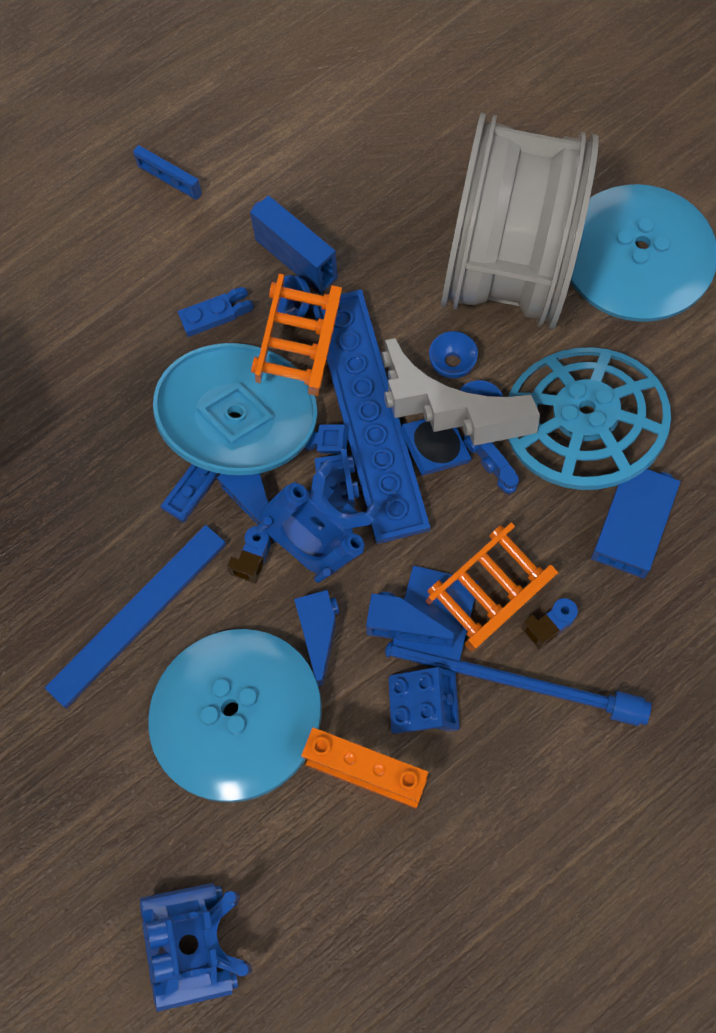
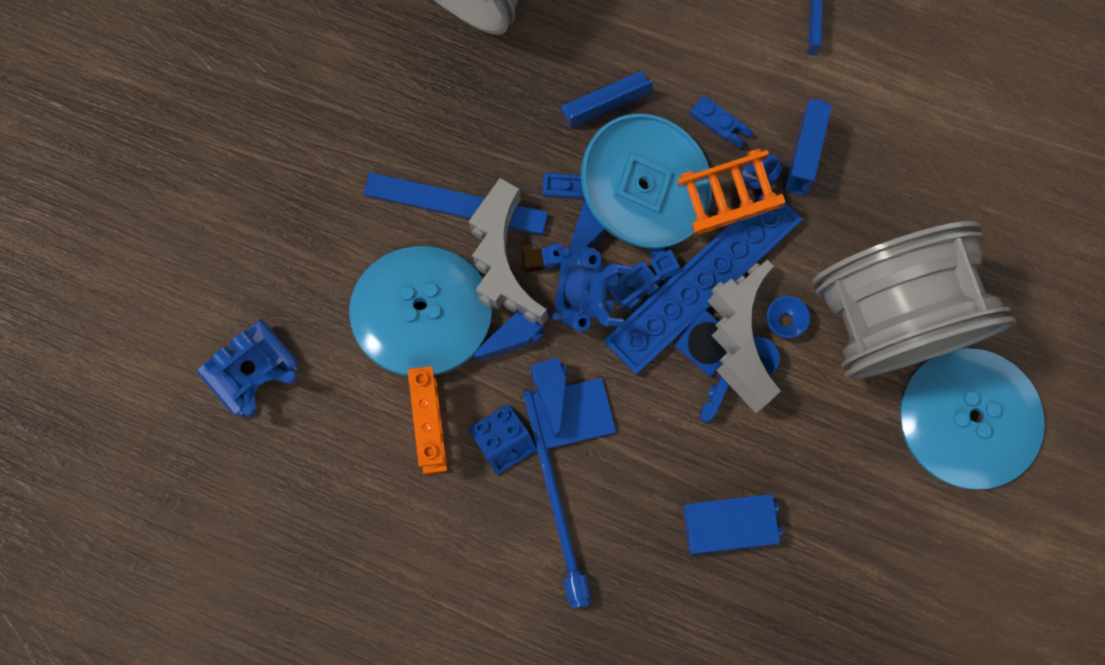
camera: 55 degrees right, 5 degrees up
orange fence [425,522,558,652] -> none
dark azure dish [508,347,671,490] -> none
leg [521,598,578,650] -> none
none -> light grey arch [469,178,548,325]
none -> blue panel [561,71,653,129]

